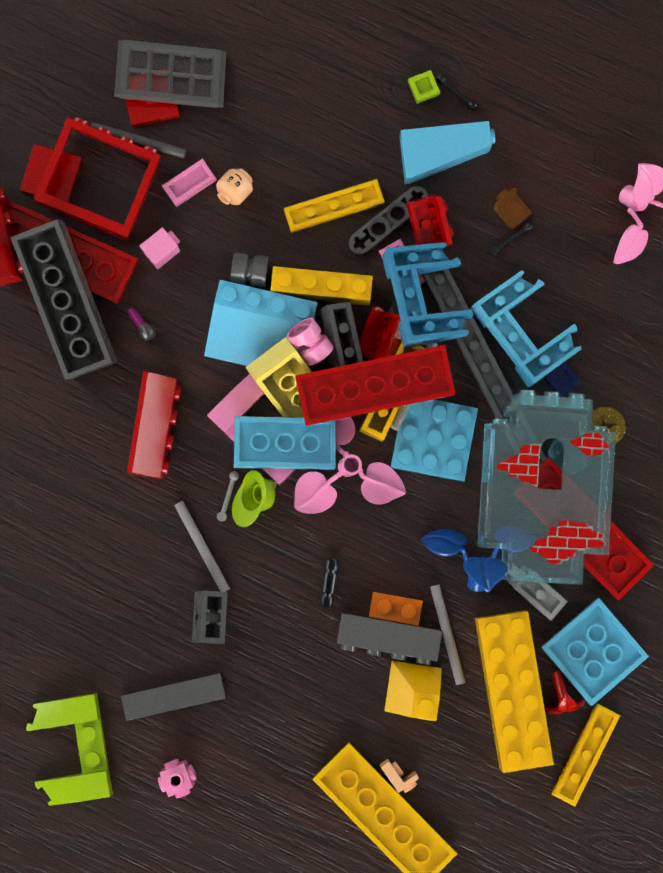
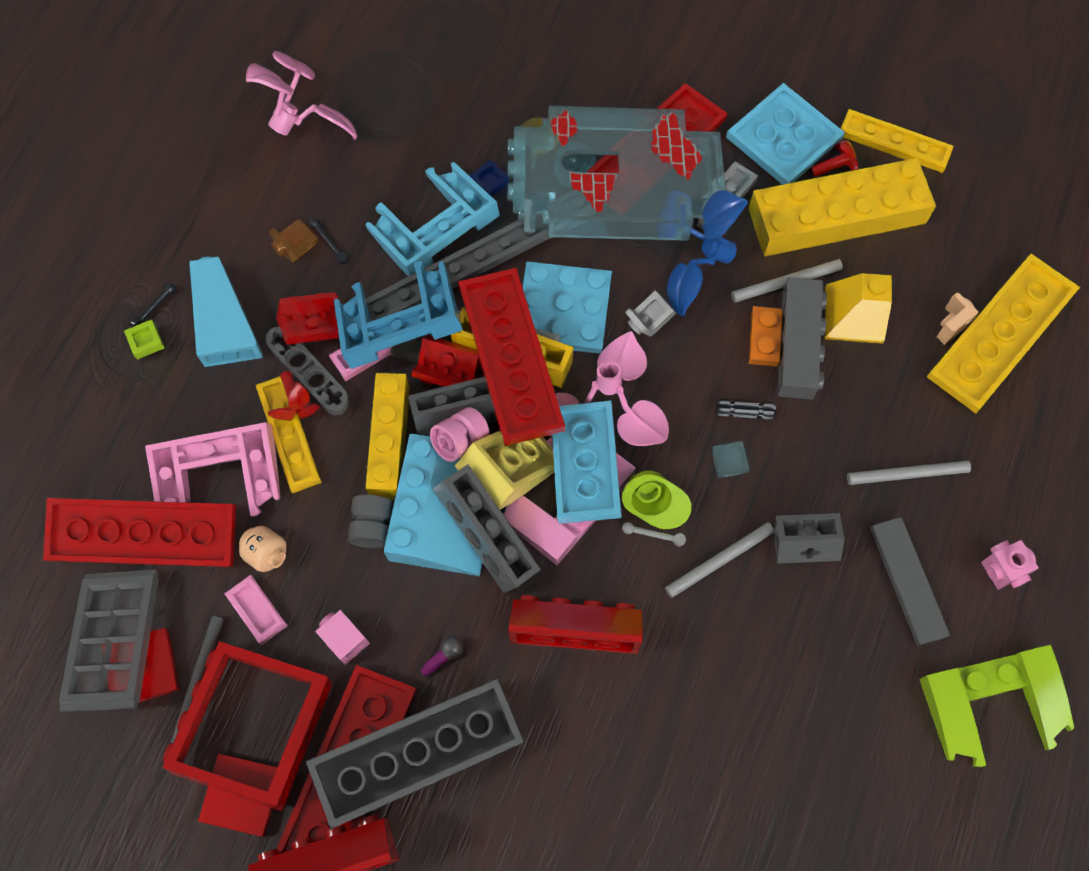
camera: 90 degrees left, 15 degrees down
none -> red plate [43,498,236,567]
none -> bright pink wedge [145,422,280,516]
none -> red plant [268,371,320,421]
none -> dark grey brick [433,464,541,593]
none -> light grey bracket [625,290,676,337]
none -> clear light blue plate [711,441,750,478]
none -> light grey bar [847,460,971,485]

